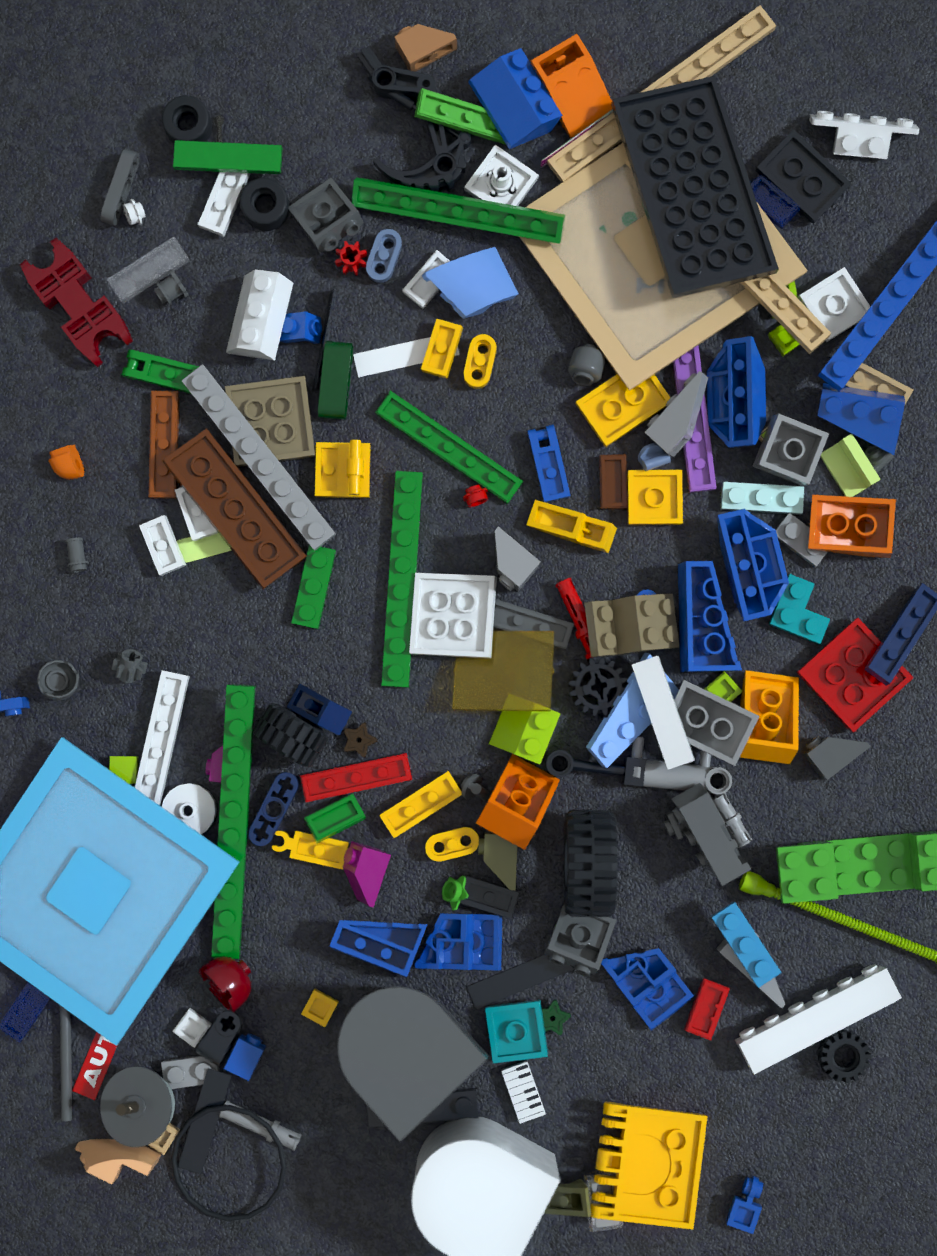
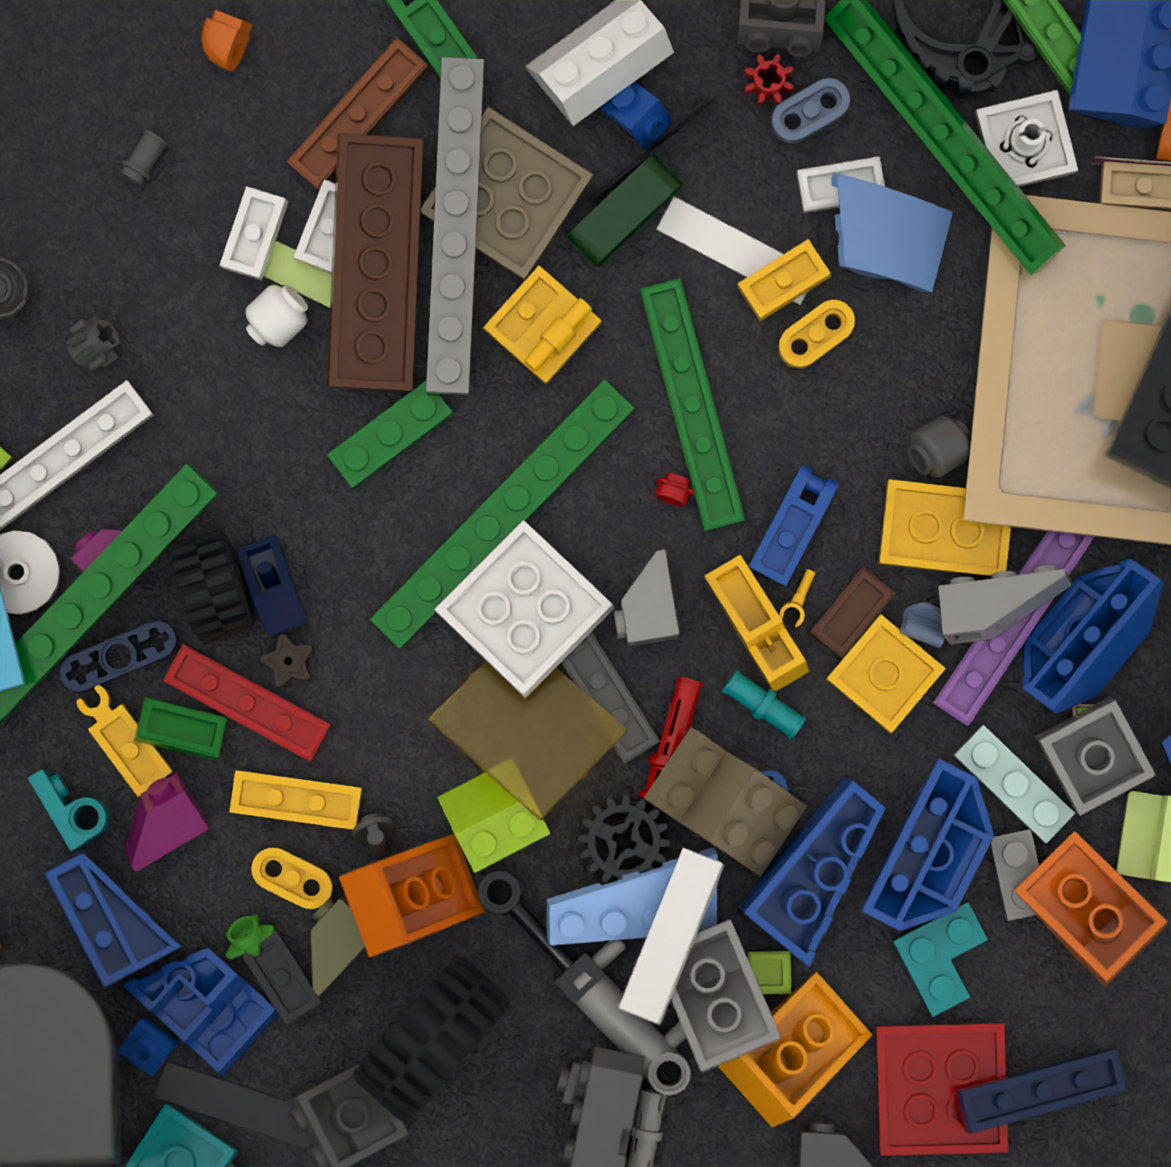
camera: 35 degrees right, 0 degrees up
none -> teal plate [28,769,111,851]
none -> blue bracket [118,1017,180,1077]
none -> white head [245,284,308,347]
none -> teal pin [721,670,806,740]
none -> yellow hand [779,569,816,627]

